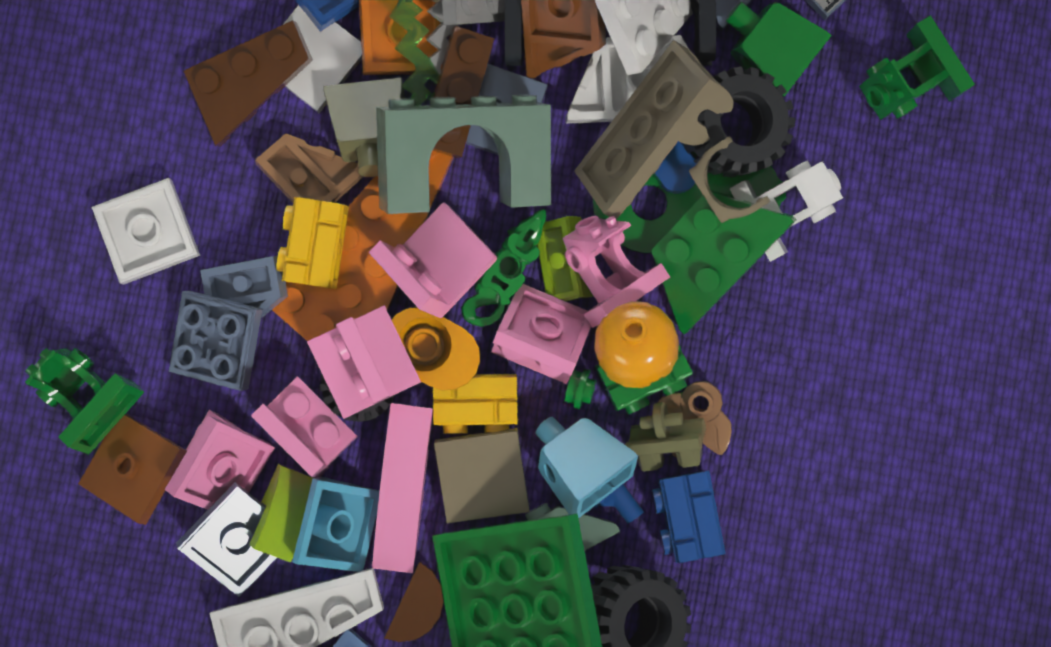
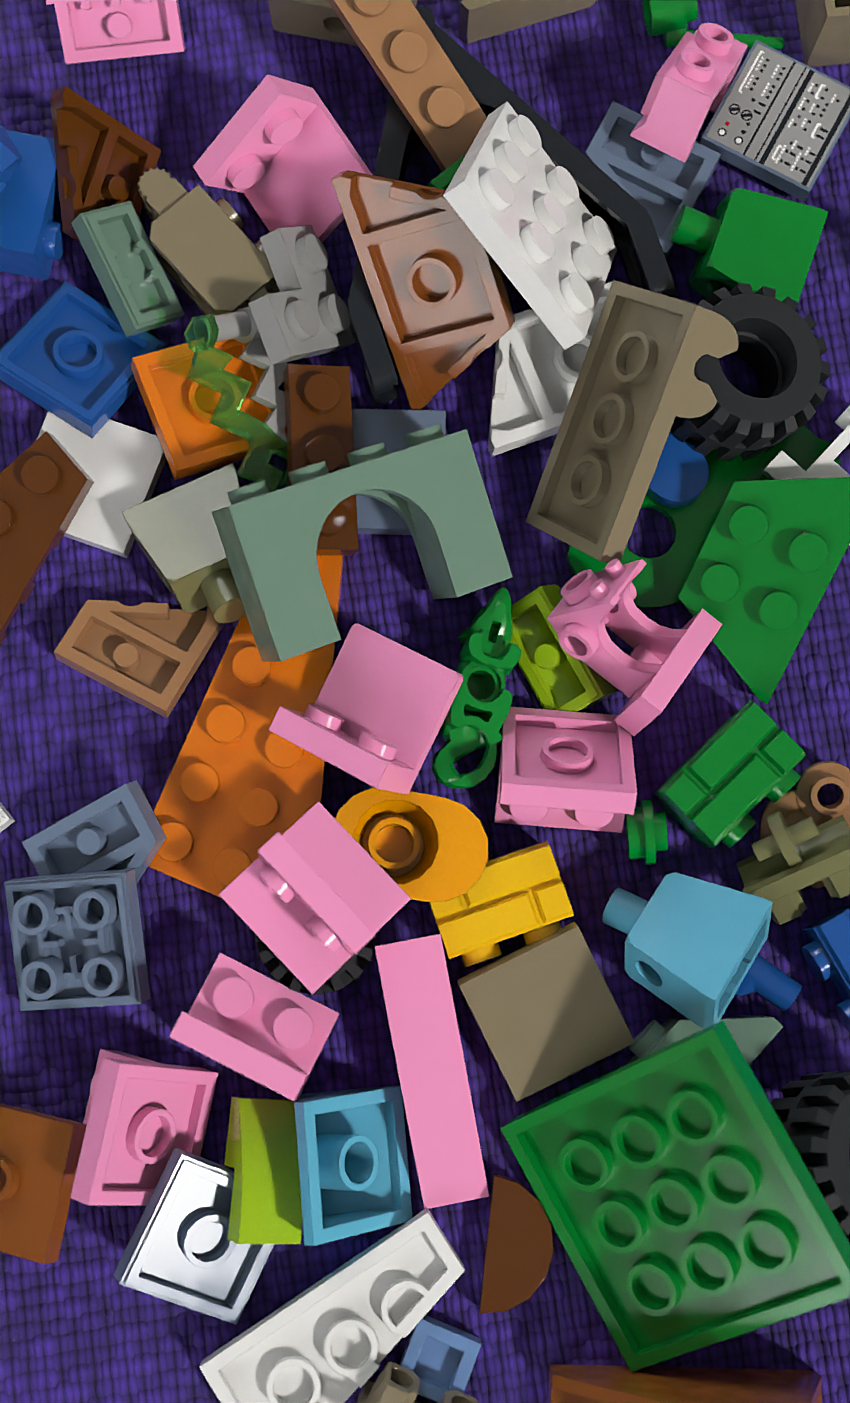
camera: 20 degrees left, 5 degrees down
yellow brick [277,197,349,289] -> none
light orange cylinder [594,301,679,388] -> none
dark tan cap [689,136,770,223] -> none

